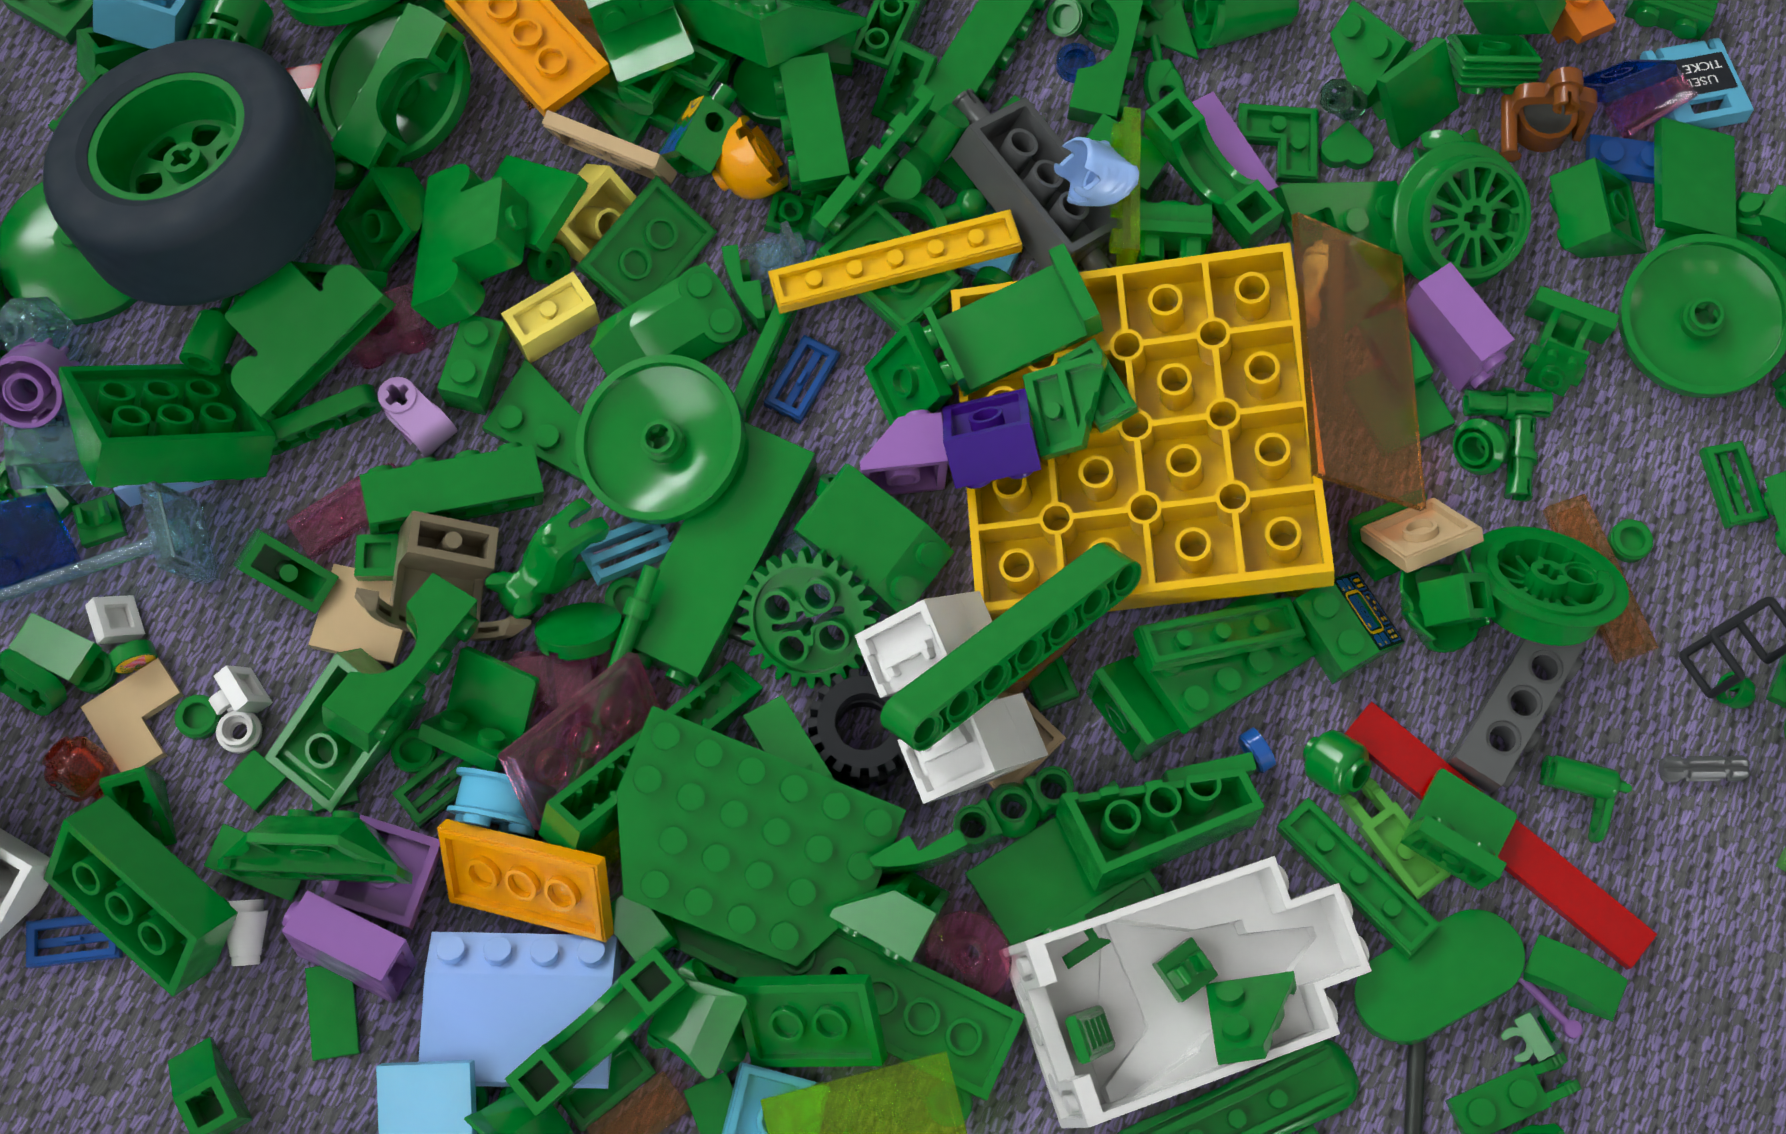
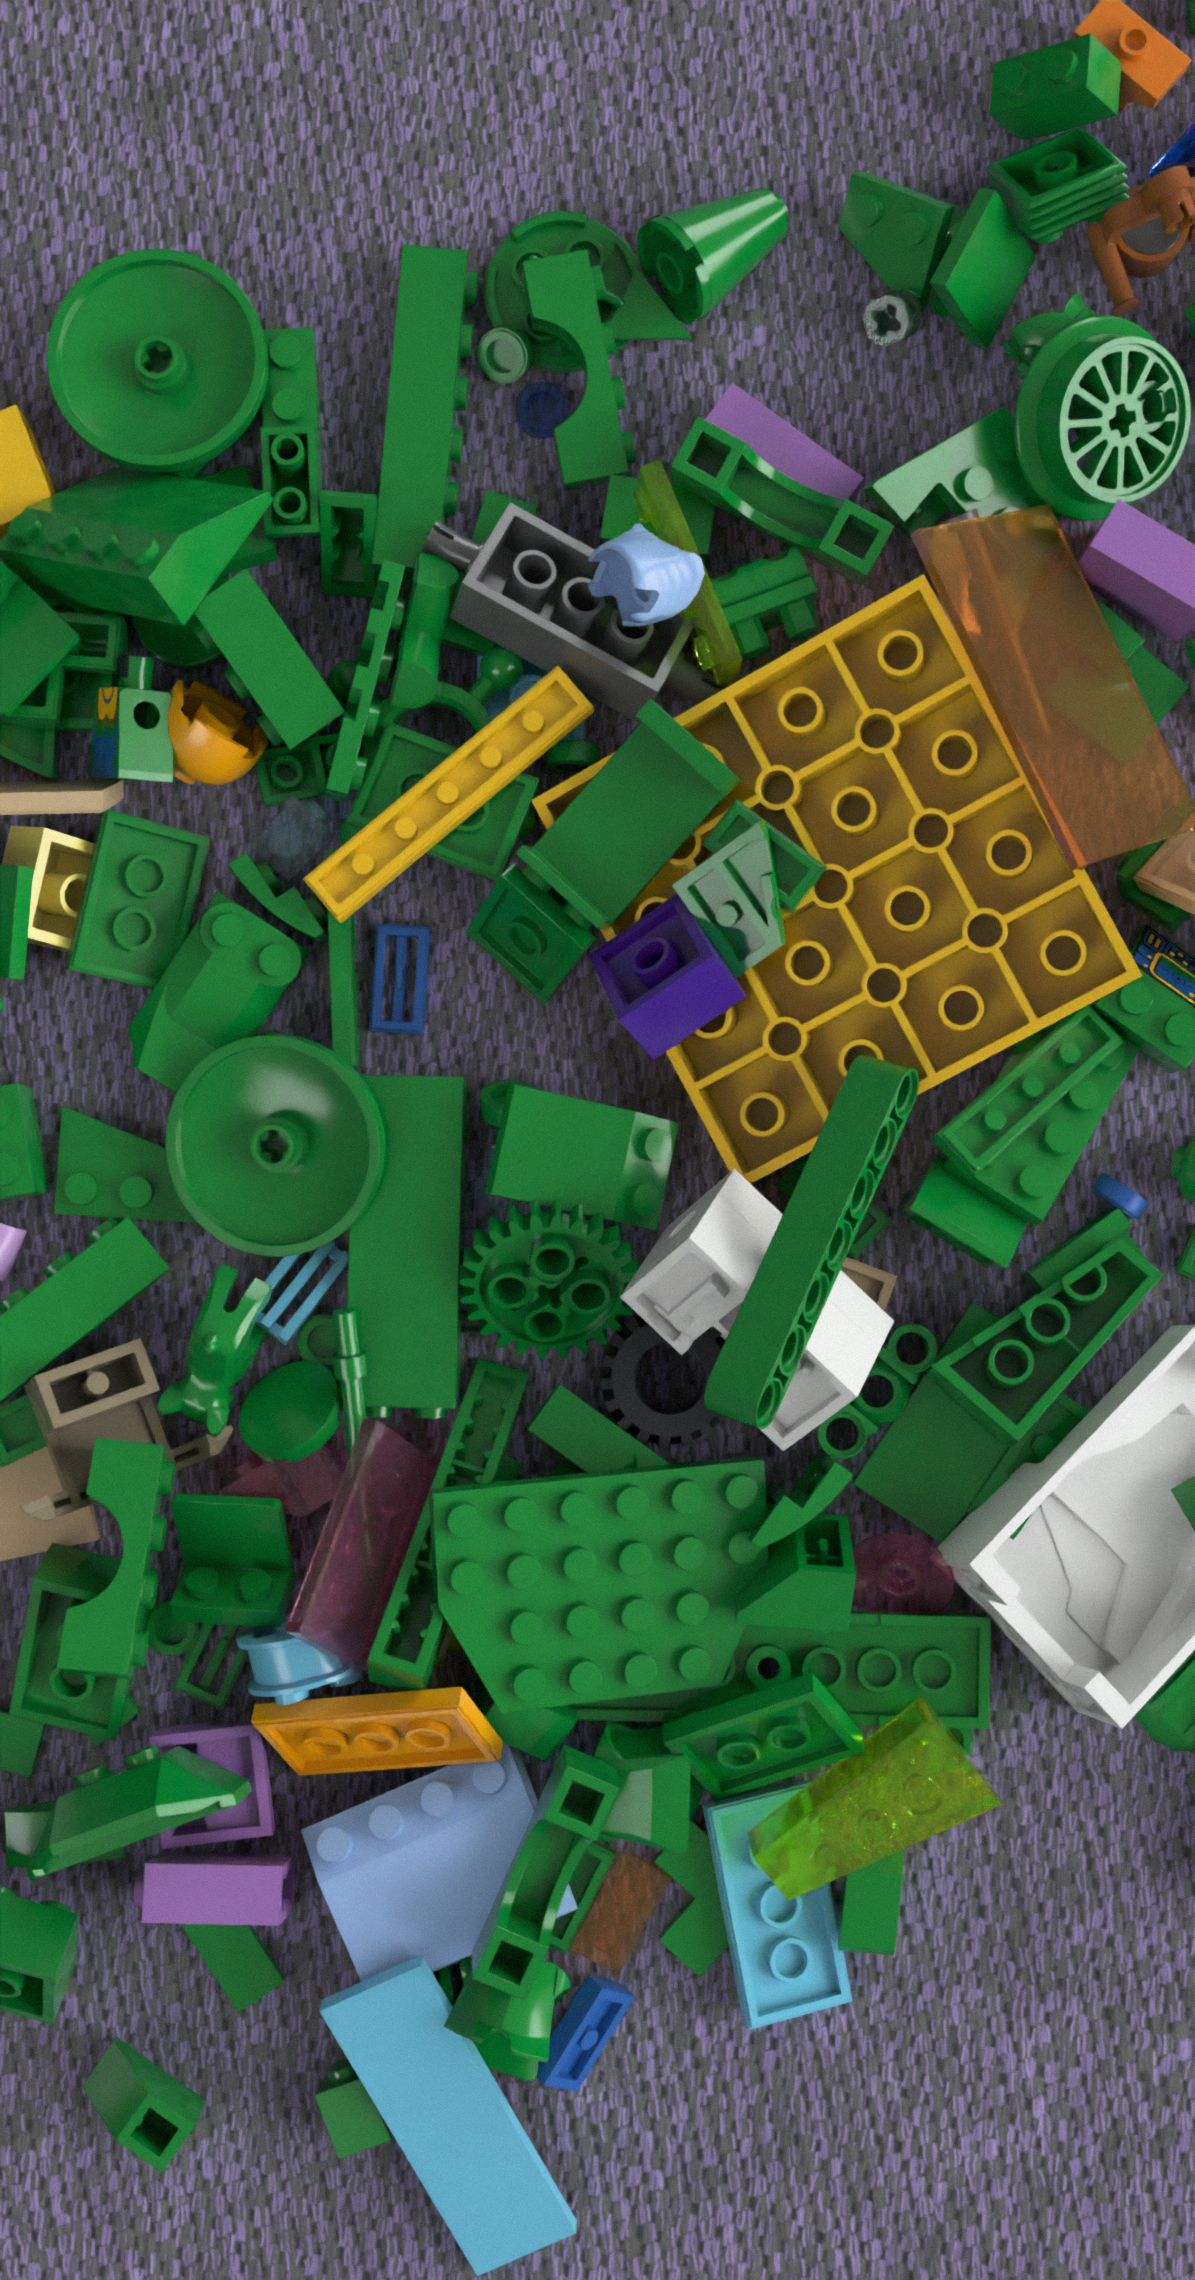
camera: 25 degrees left, 15 degrees up
white cone [227,899,269,966] -> none
light yellow panel [501,271,600,364] -> none
green tile [527,243,571,285] -> none
medium lavender slope [860,410,948,495] -> none
green slope [1065,1005,1115,1065] -> none
green hand [1143,35,1187,107] -> none
green tile [1152,937,1218,1003] -> none
green tile [1237,103,1319,183] -> none
green tile [1319,121,1374,170] -> none

